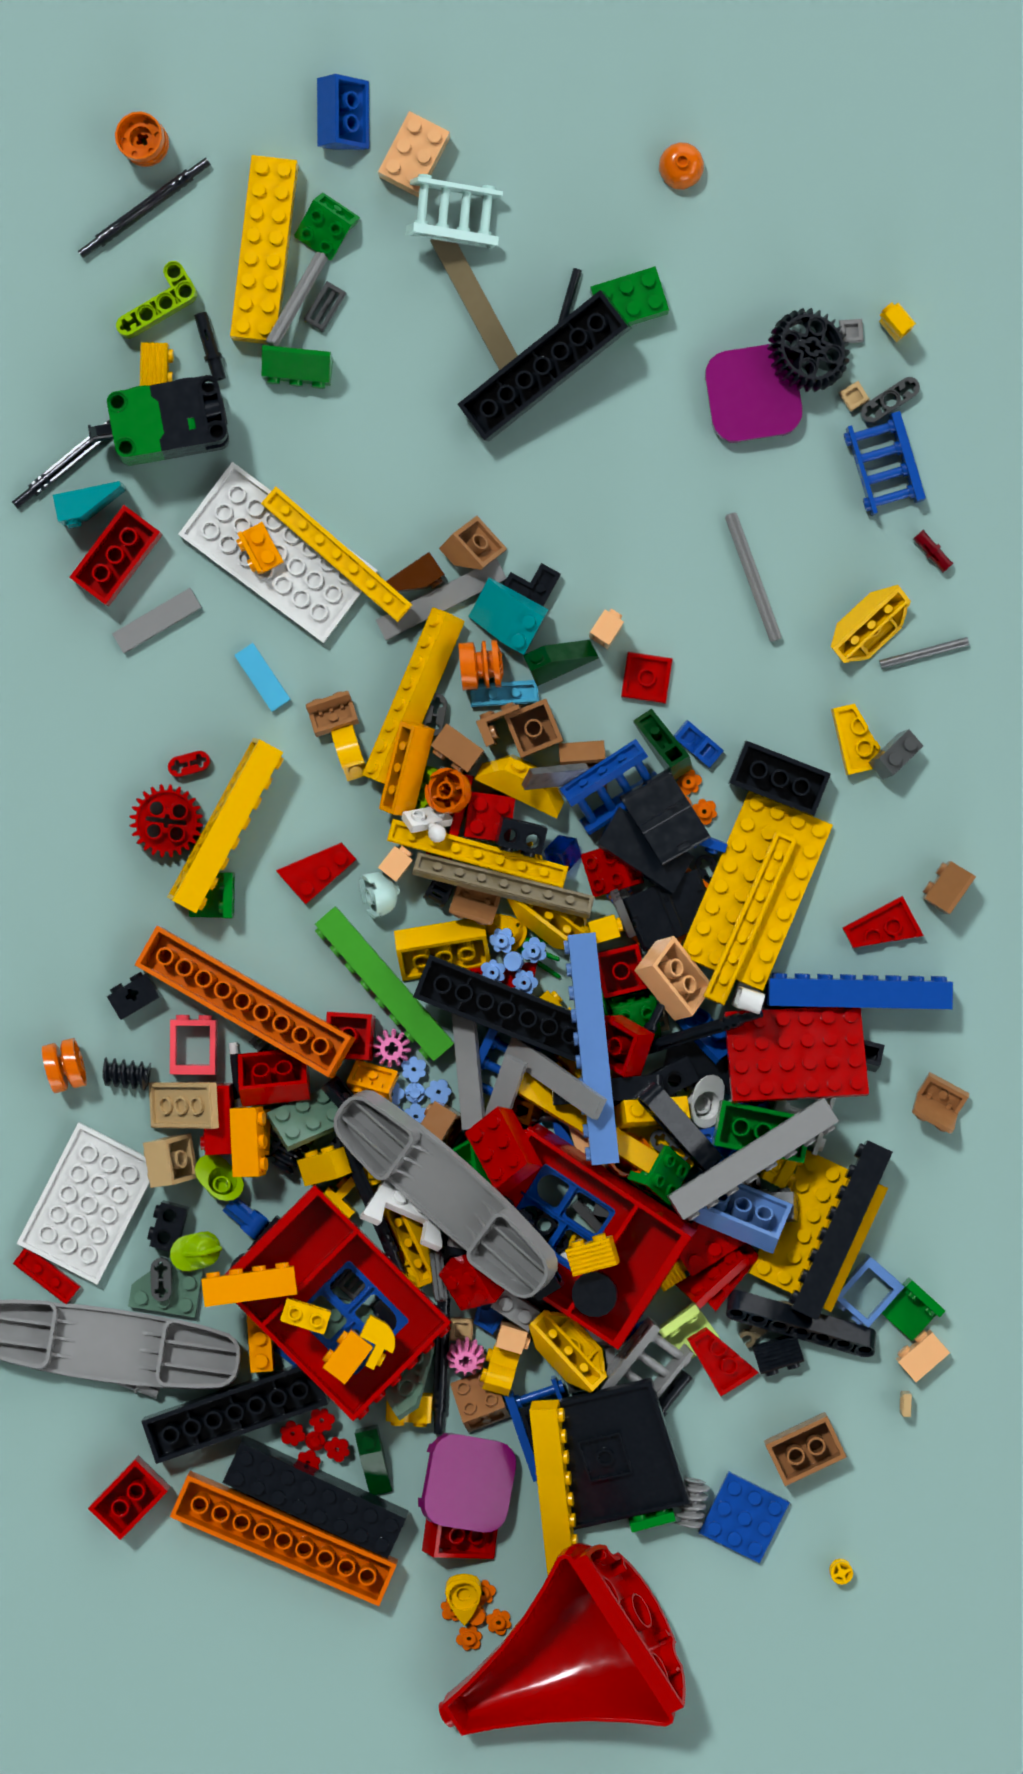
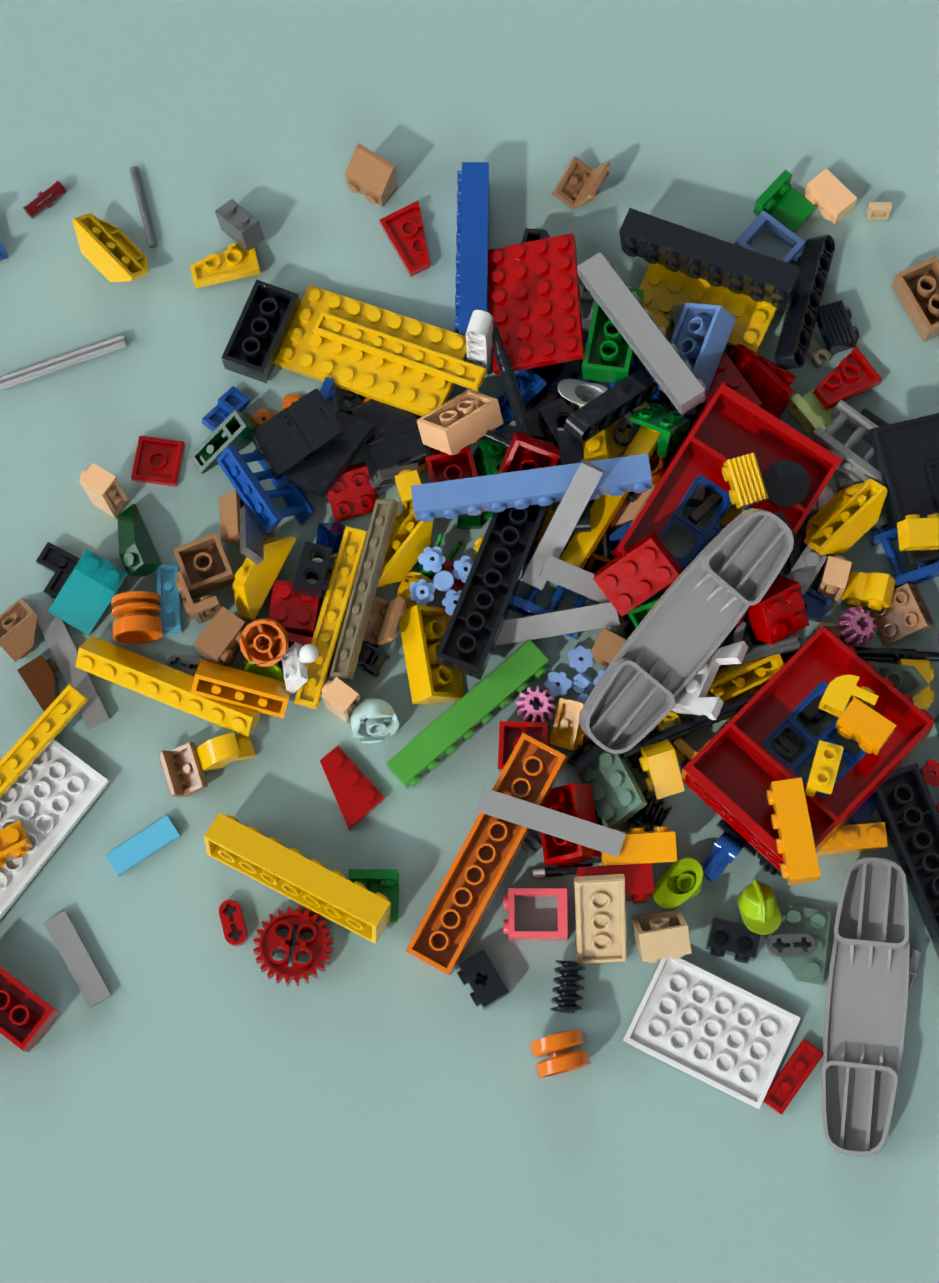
camera: 85 degrees left, 15 degrees down
none -> light grey tile [476,787,626,857]

